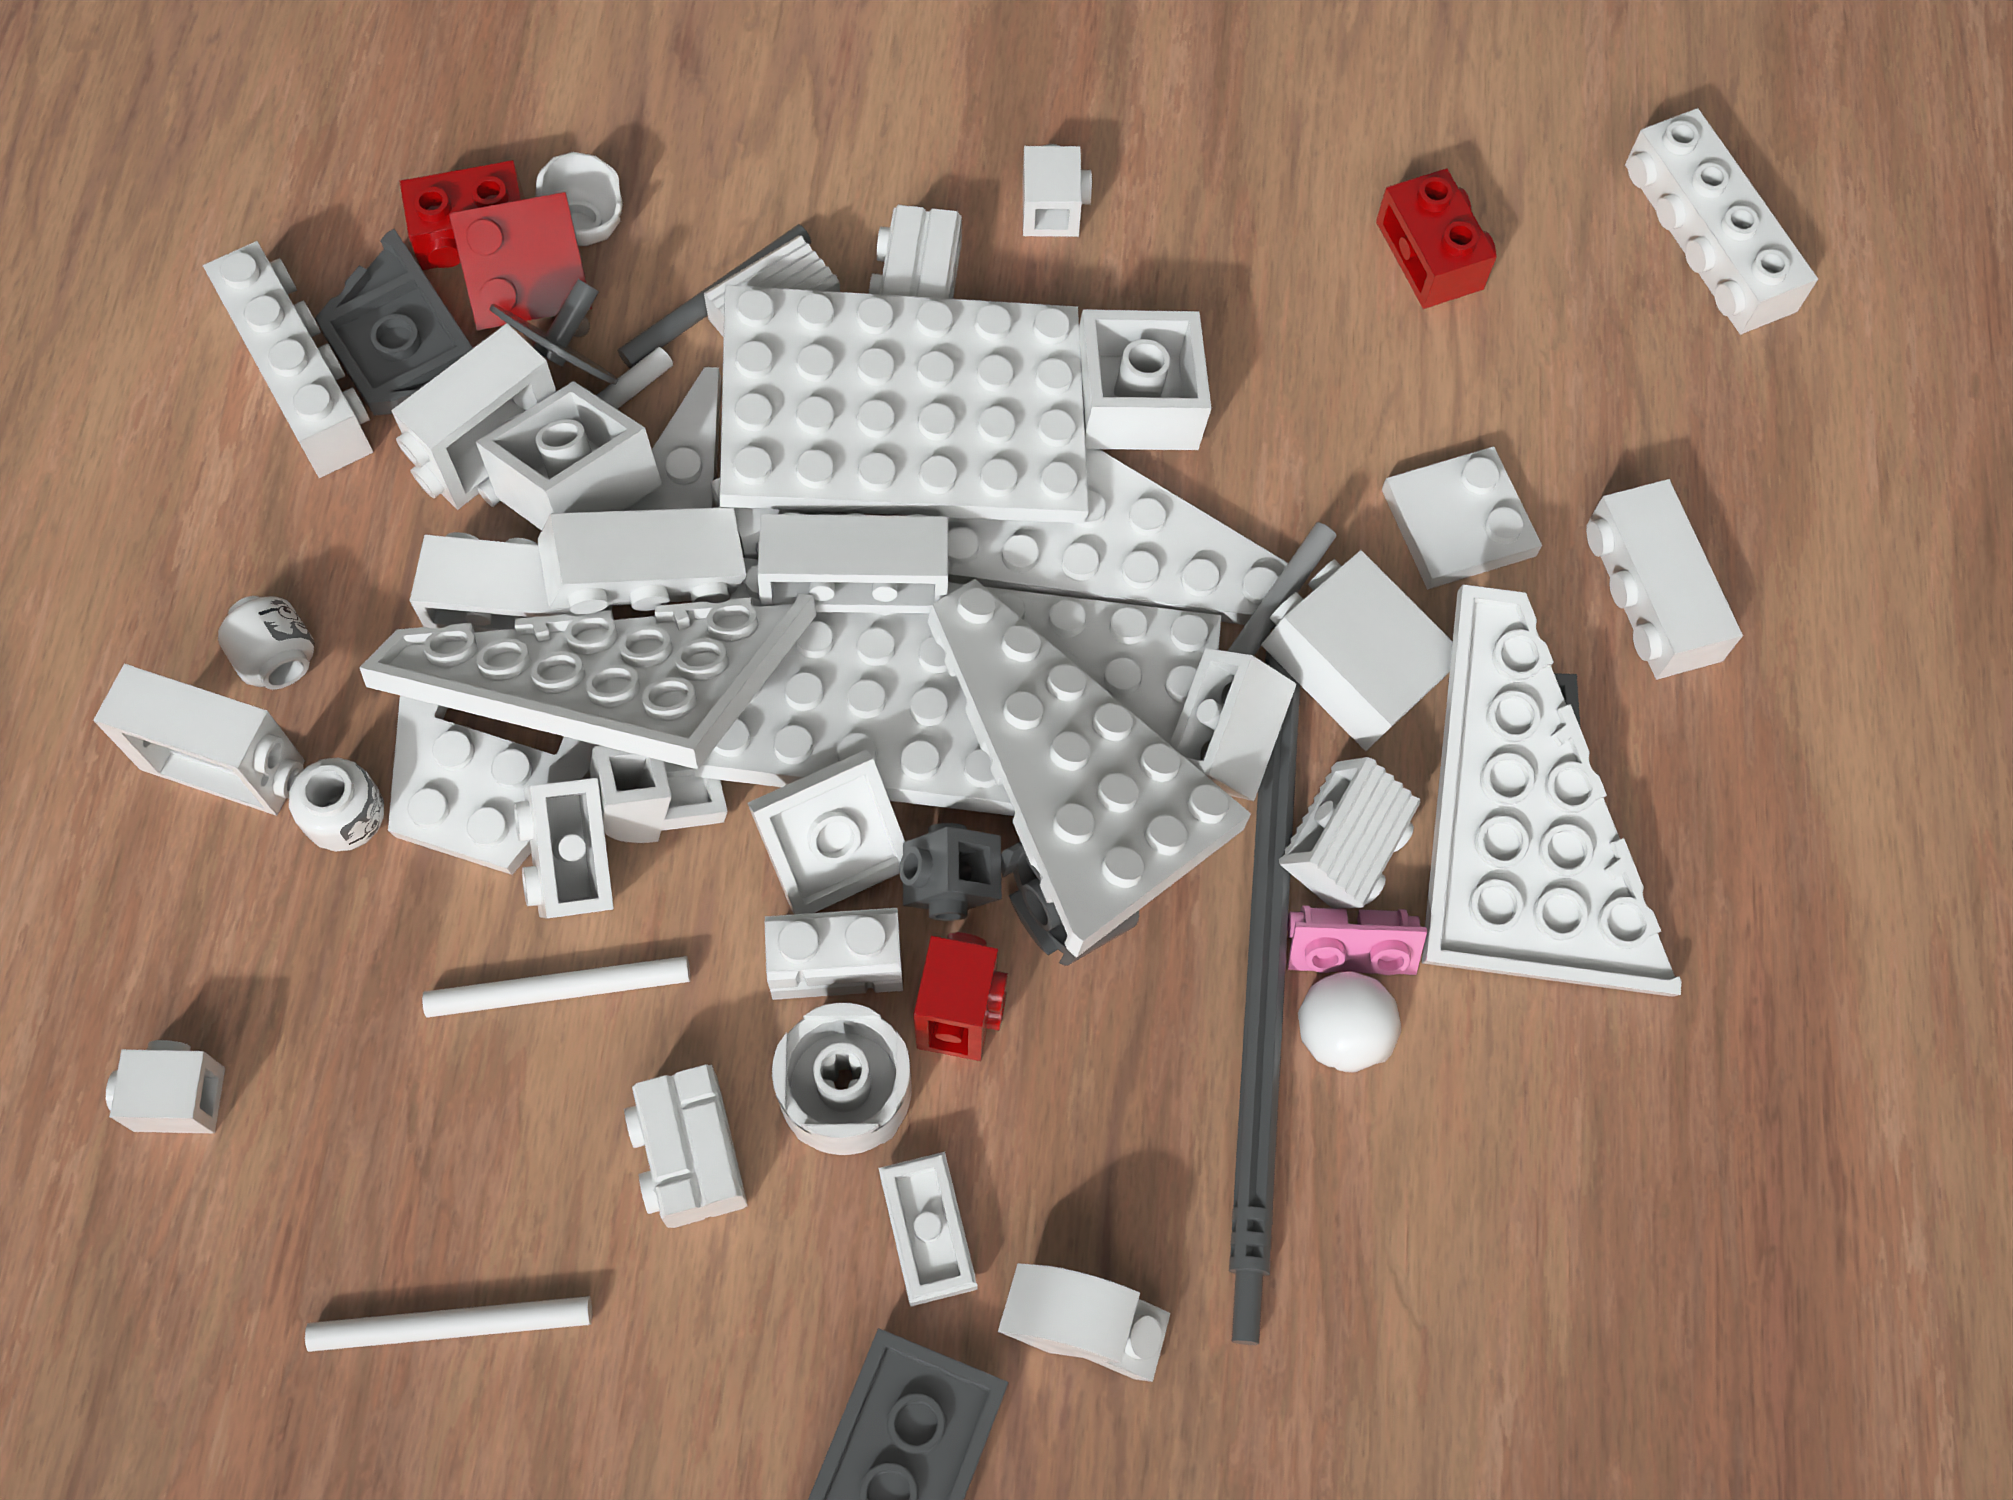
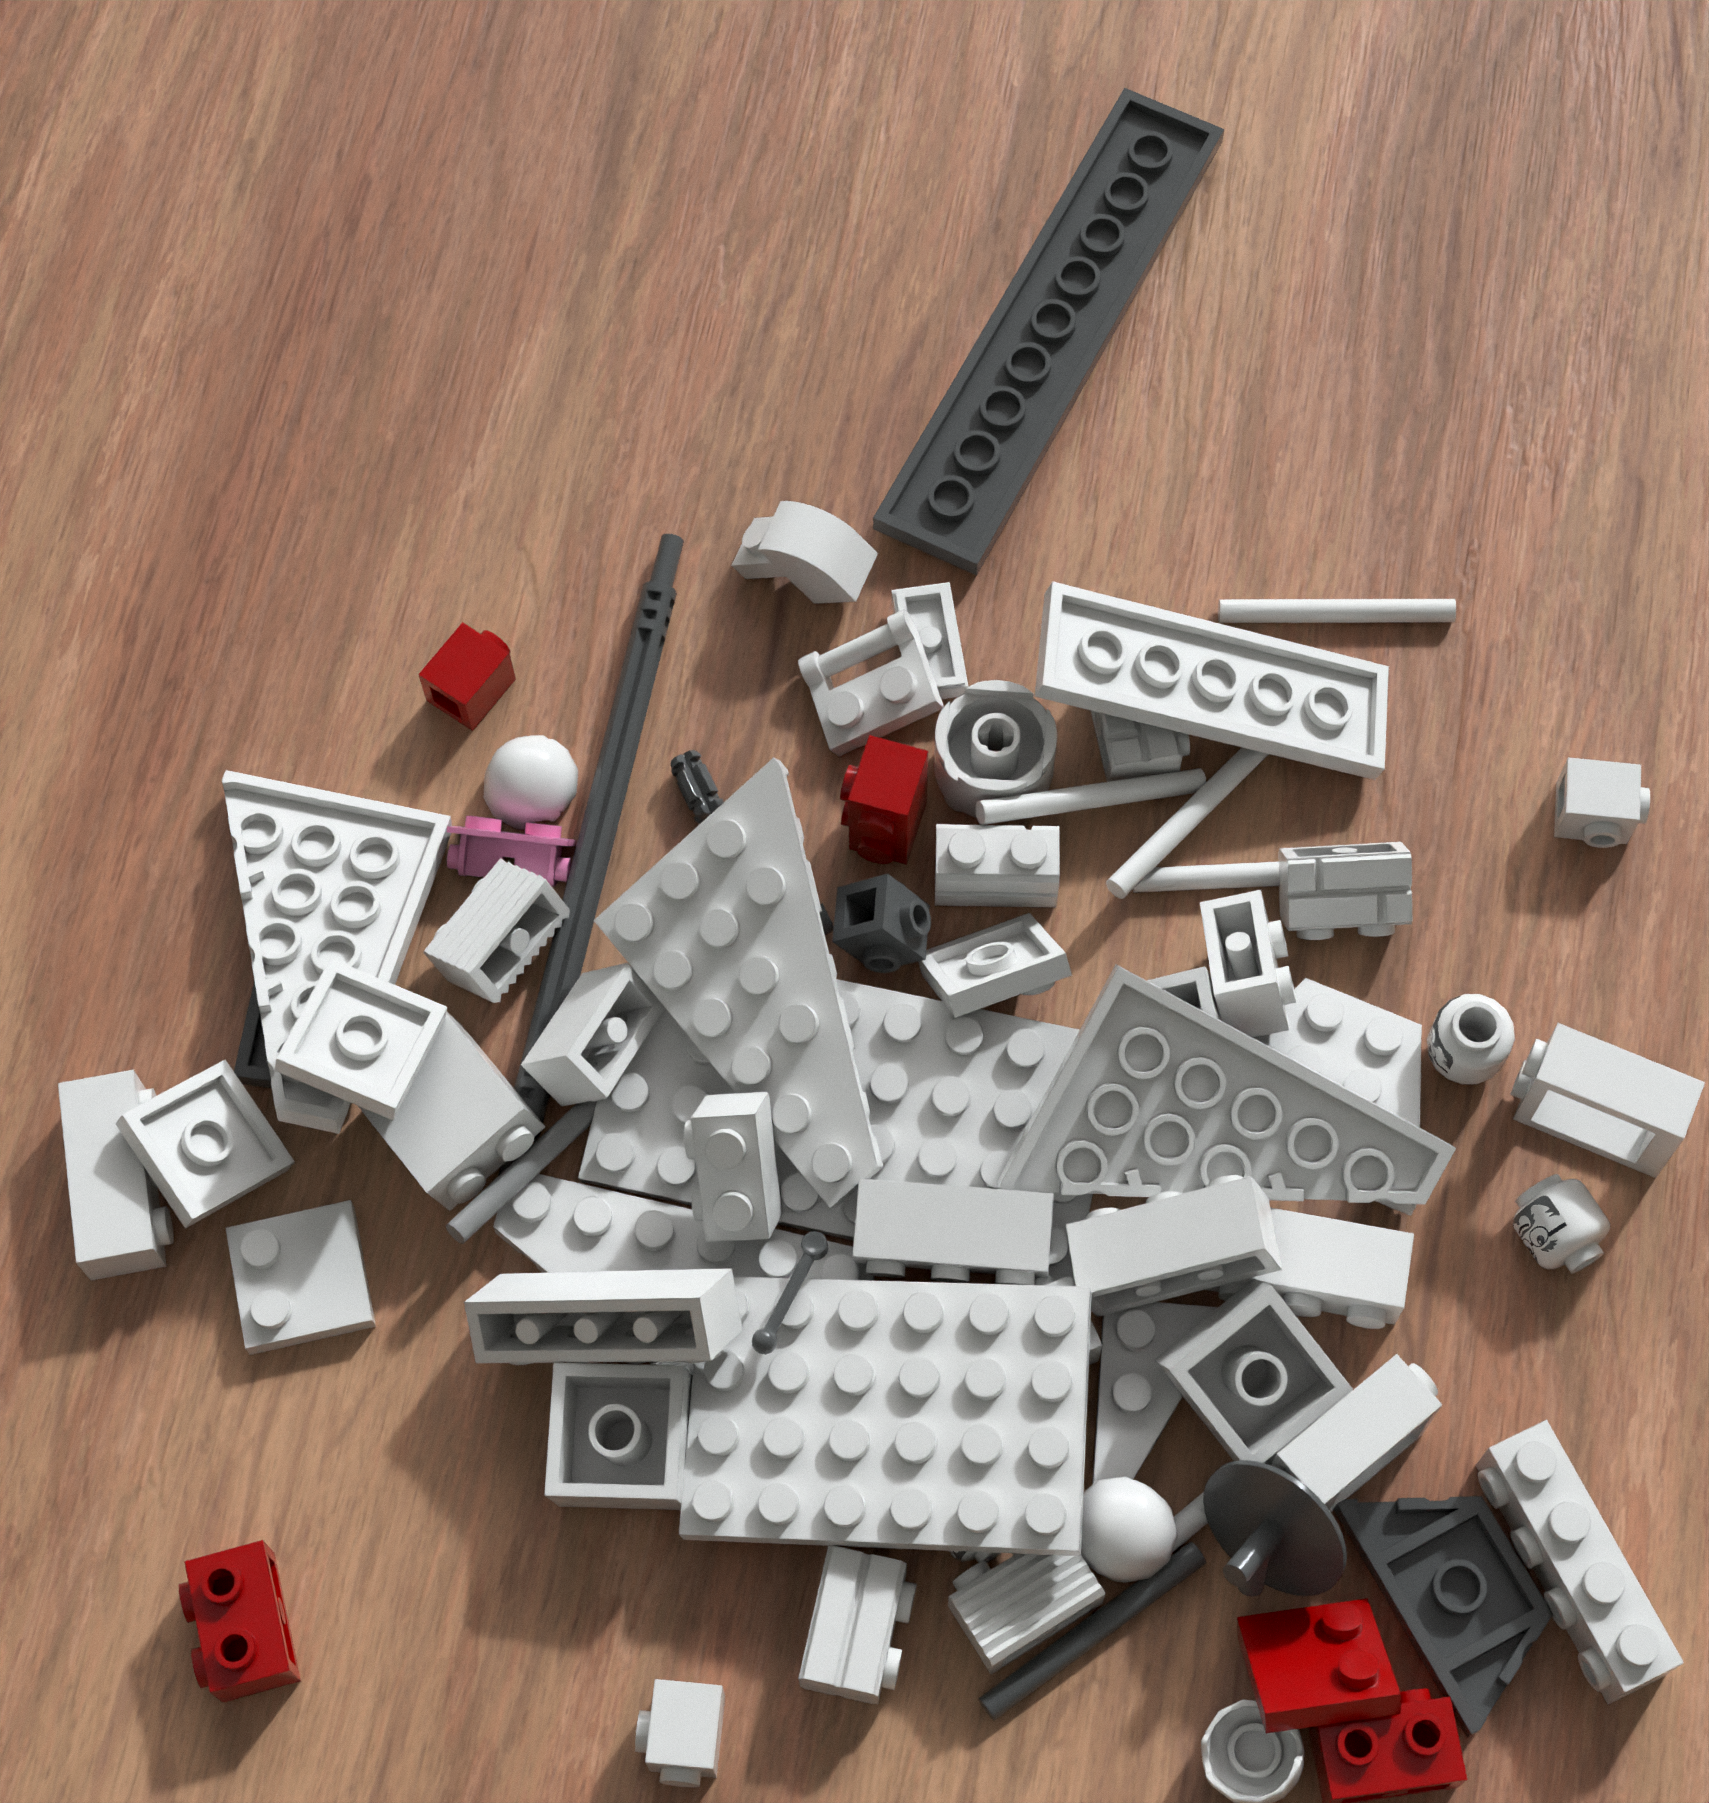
camera: 170 degrees left, 0 degrees up
none -> white plate [116,1059,295,1229]
none -> white plate [275,958,447,1121]
none -> red brick [418,622,516,731]
none -> white brick [464,1268,743,1365]
none -> dark grey piece [670,750,724,824]
none -> white brick [684,1092,782,1242]
none -> dark grey hinge [752,1231,829,1355]
none -> white plate [798,609,944,757]
none -> white bar [975,768,1206,825]
none -> white plate [1035,581,1389,780]
none -> white hair [1081,1476,1178,1583]
none -> white bar [1106,748,1269,899]
none -> white brick [1278,842,1413,940]

